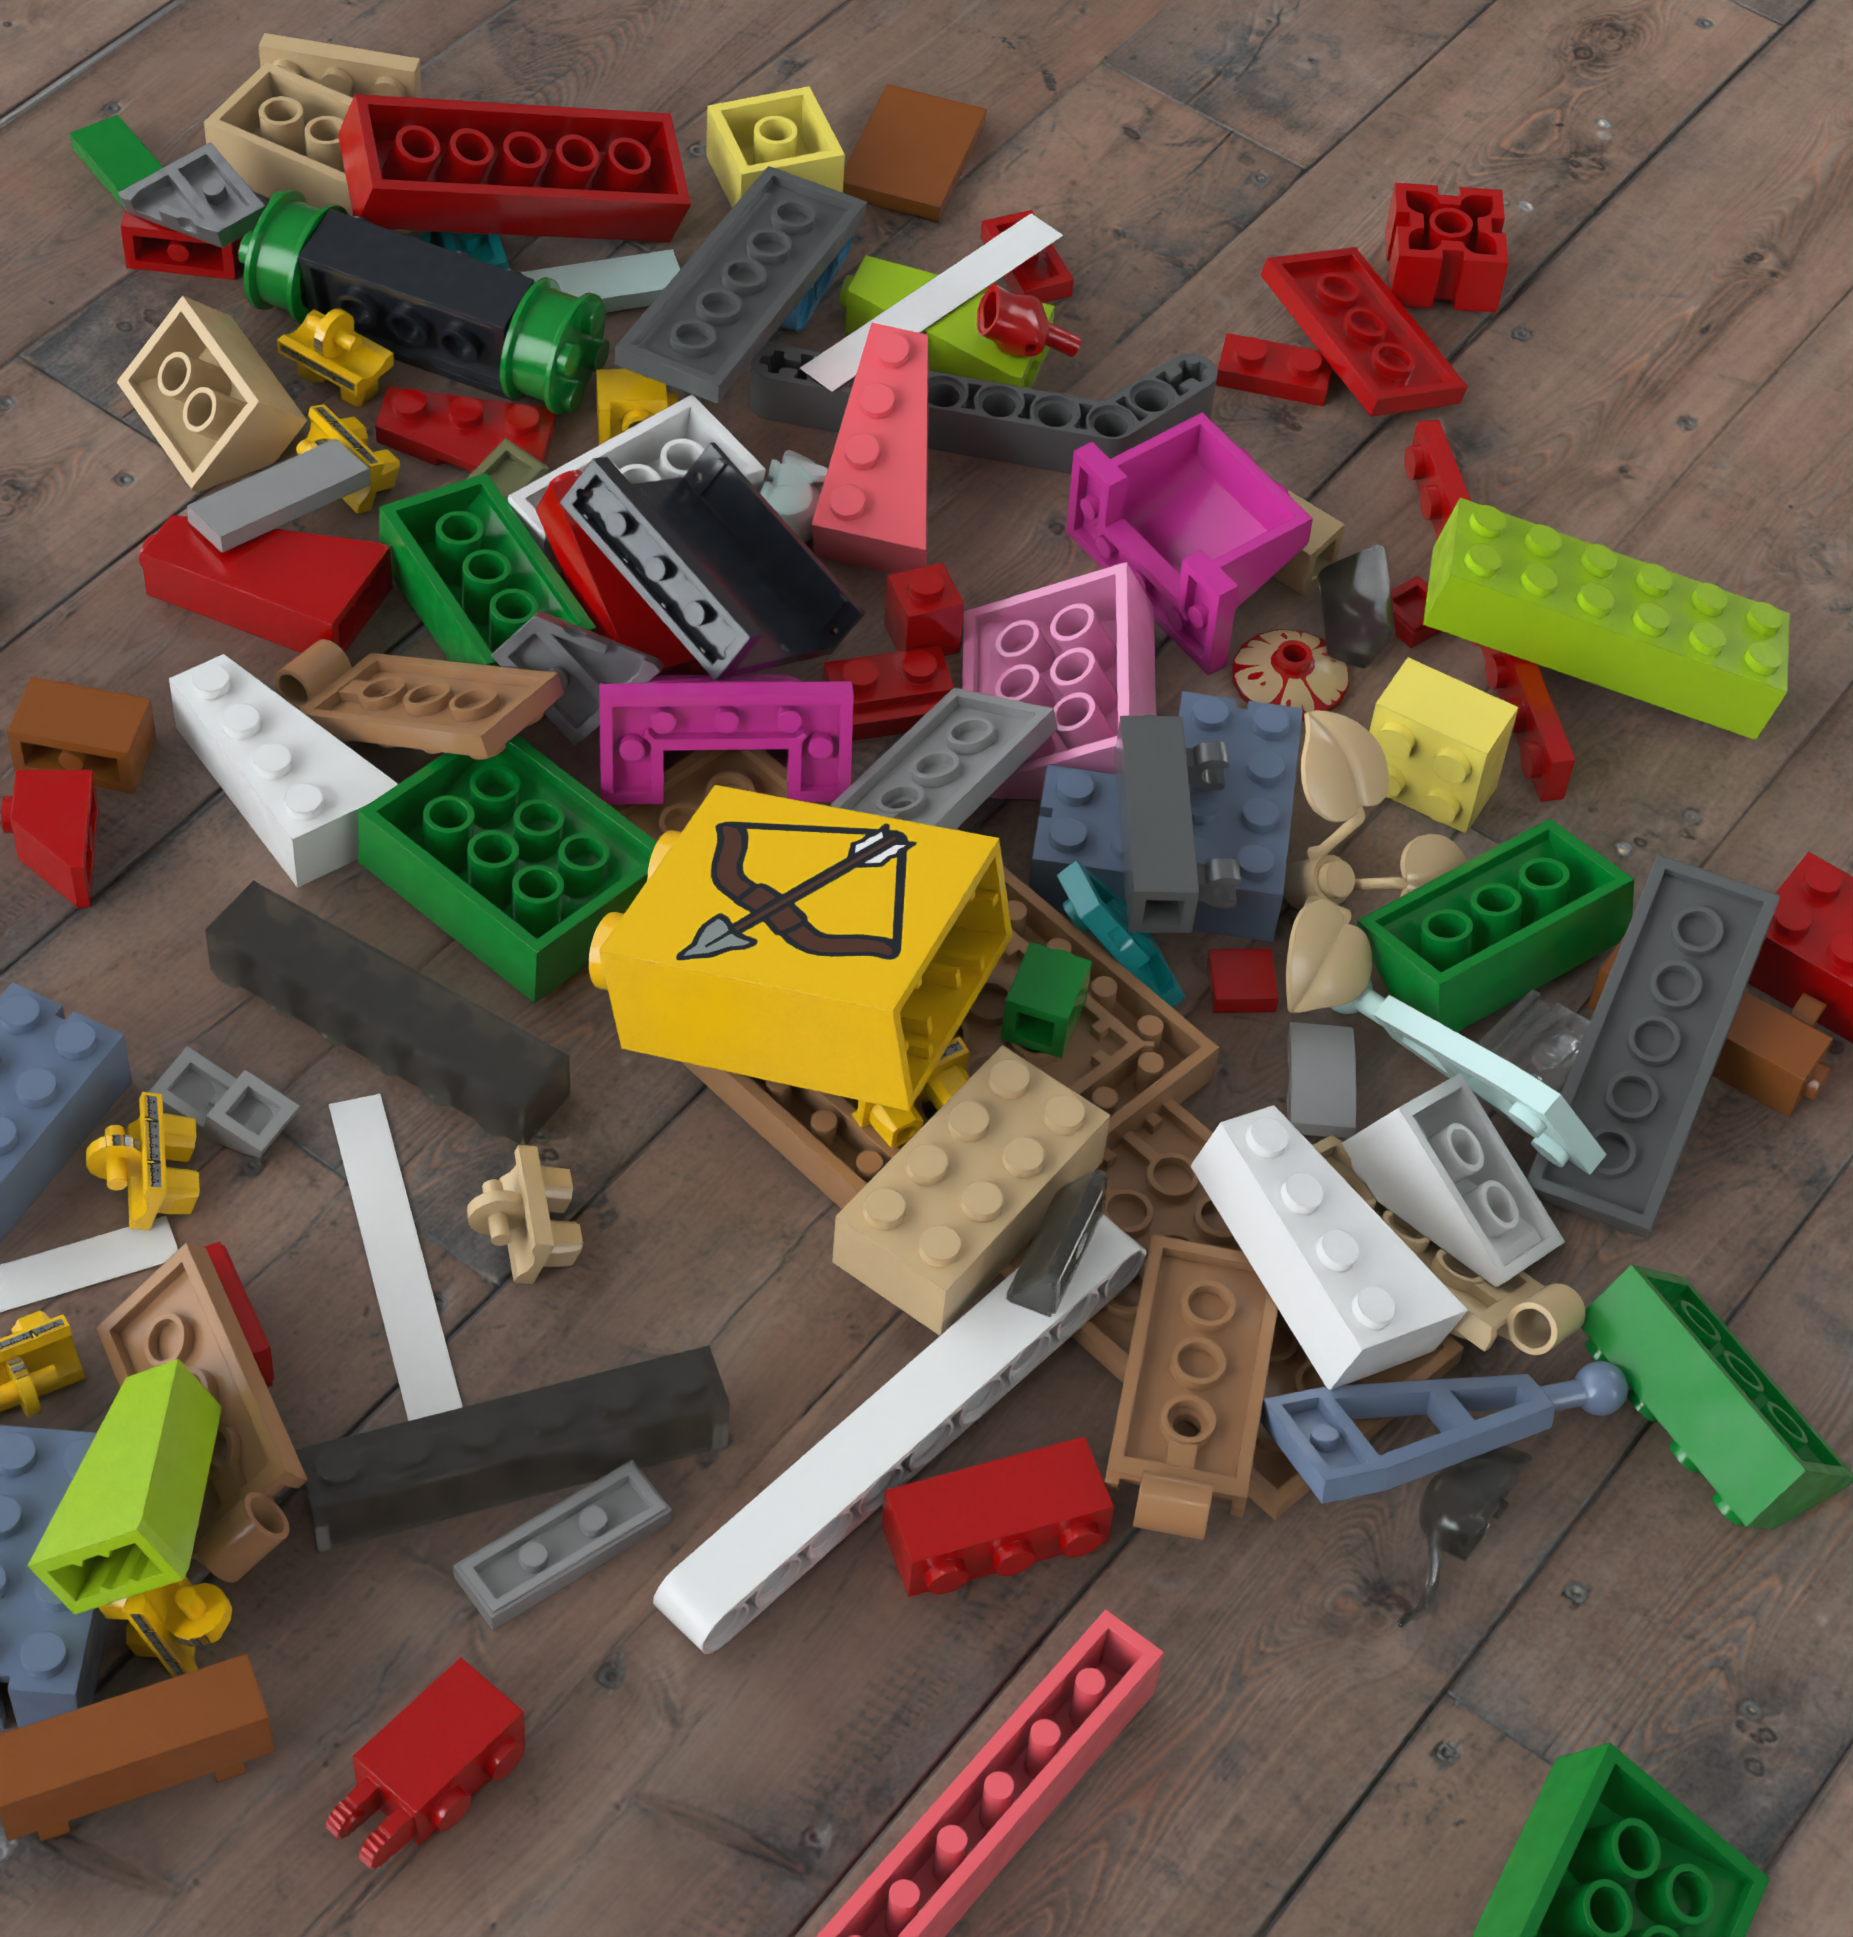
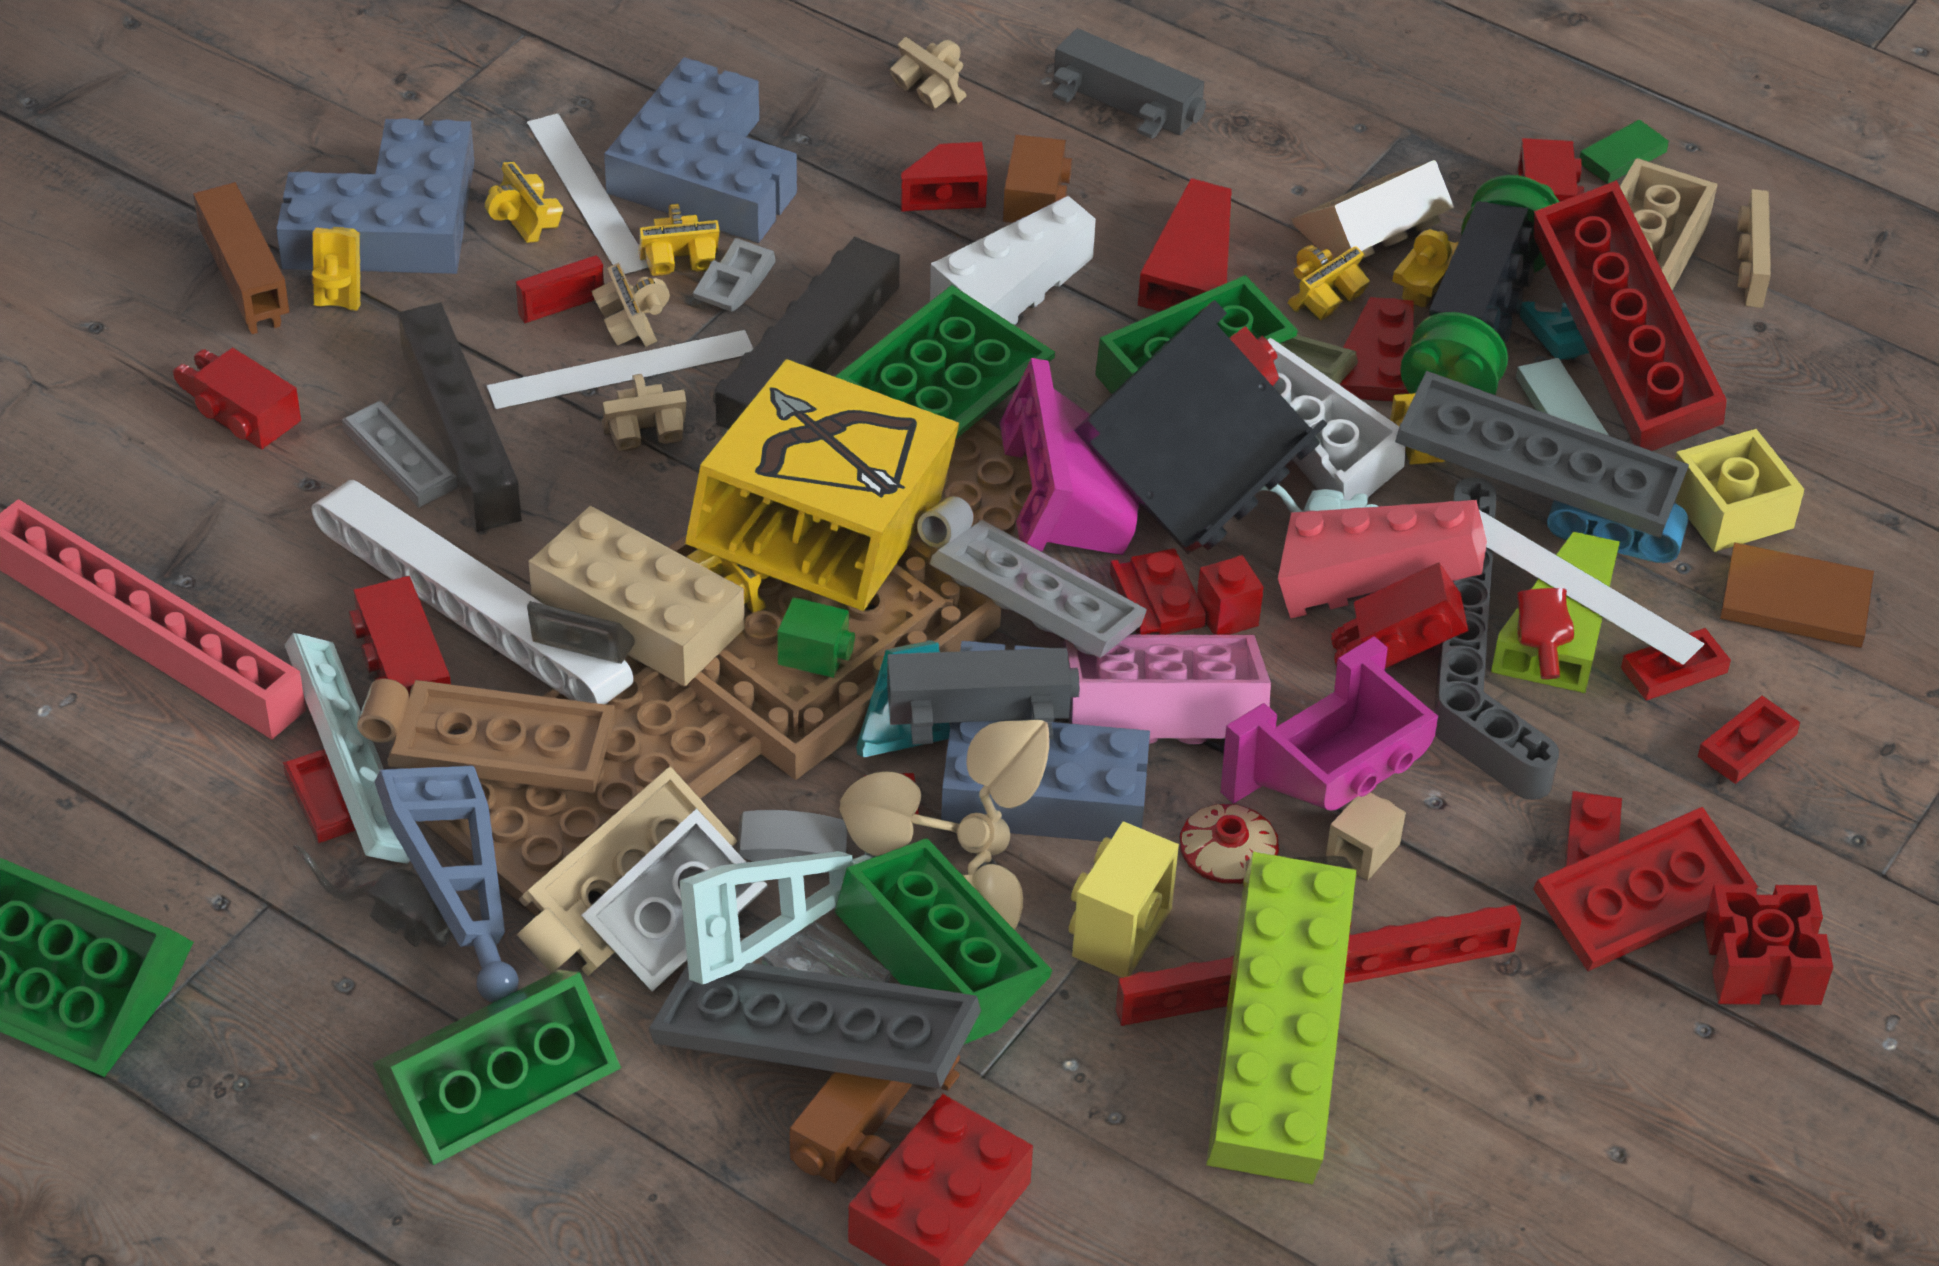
camera: 90 degrees right, 5 degrees down
lime slope [27,1359,222,1615] -> none
medium nougat hinge [96,1243,308,1583] -> none
flat silver wing [118,142,266,248] -> none
light grey tile [187,438,371,553] -> none
medium nougat hinge [274,639,565,760] -> none
flat silver wing [491,610,665,747] -> none
white wedge [1191,1105,1469,1390] -> none
none -> red tile [283,749,356,843]
none -> light aqua tile [284,633,410,864]
none -> tan hips [591,263,670,347]
none -> red hinge [1331,562,1468,669]
none -> red plate [1697,695,1800,784]

